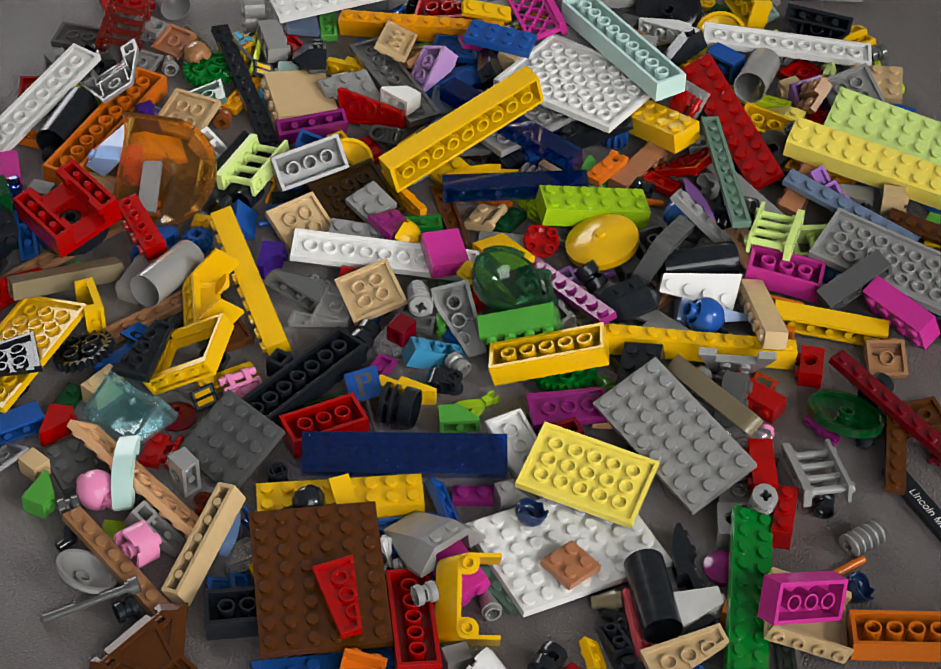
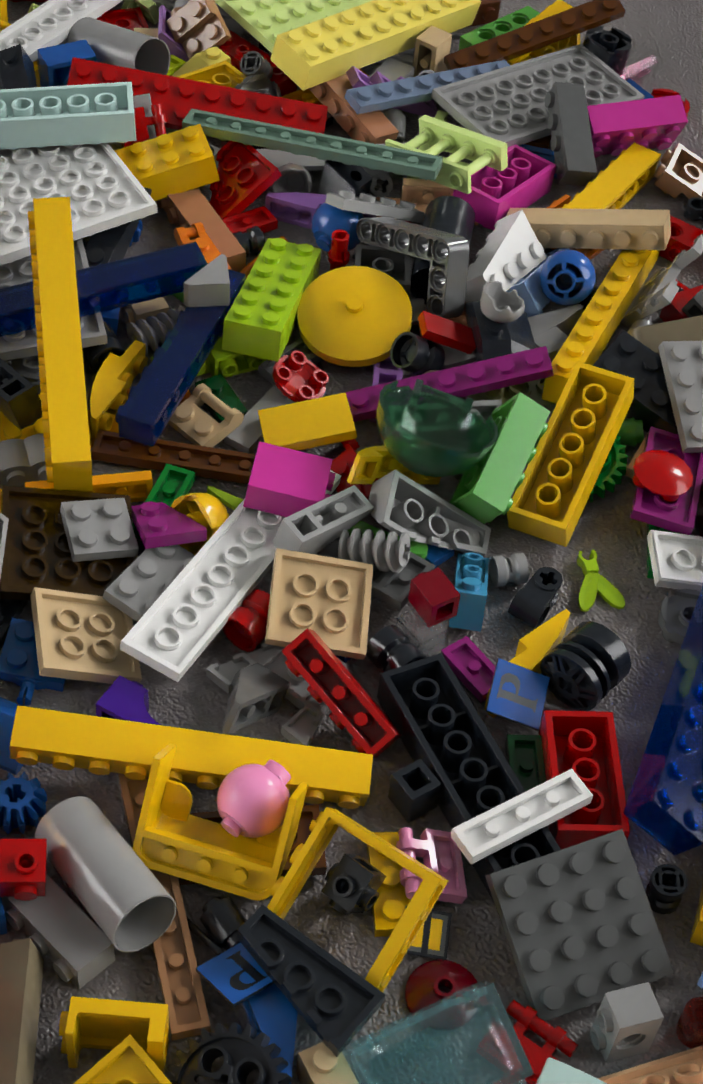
camera: 70 degrees left, 5 degrees up
bright green slope [438,404,480,436] -> none
none -> light grey slope [184,254,230,307]
none -> bright pink brick [217,759,291,838]
none -> light grey slope [272,485,374,554]
none -> red brick [282,628,402,758]
none -> red pin [328,229,350,271]
none -> light grey cone [384,109,406,143]
none -> red tile [418,310,476,354]
none -> white plate [451,769,593,864]
none -> light grey hair [480,281,525,323]
none -> red dish [632,450,693,502]

